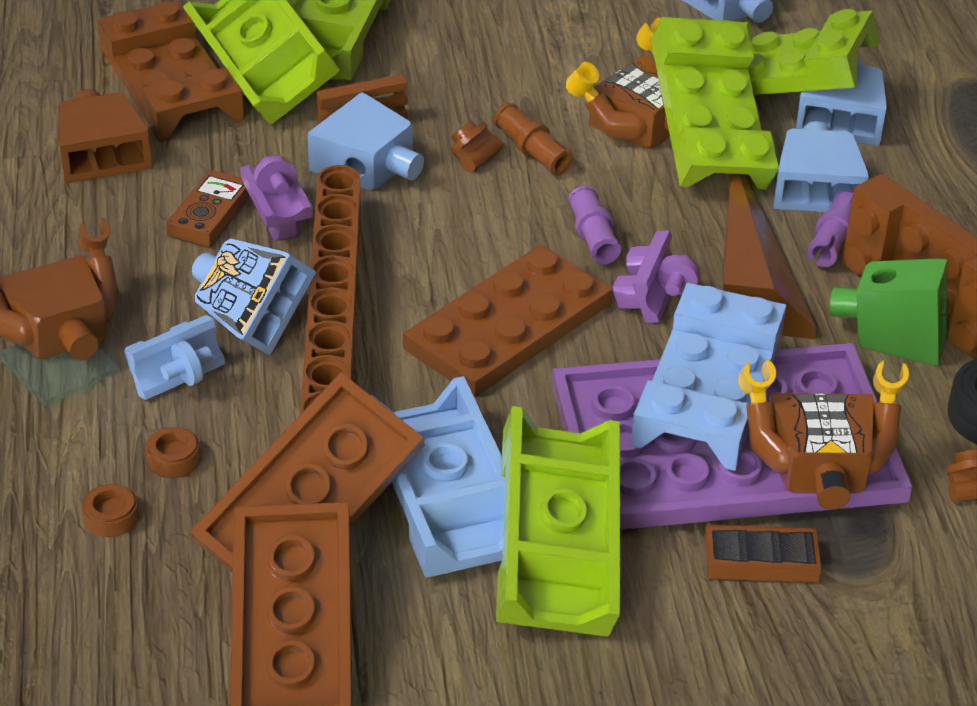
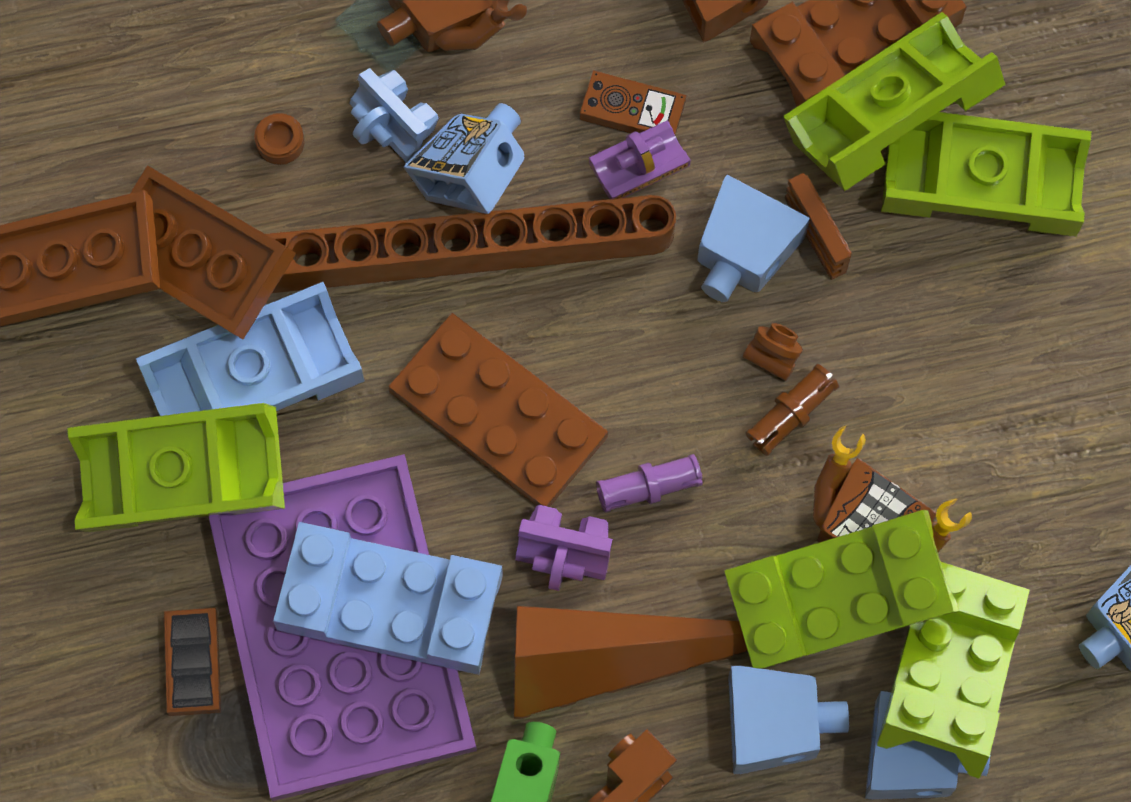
camera: 85 degrees right, 30 degrees up
dark orange tile [82,484,139,537] -> none
dark orange torso [738,360,909,510] -> none
medium lavender pin [807,191,853,267] -> none

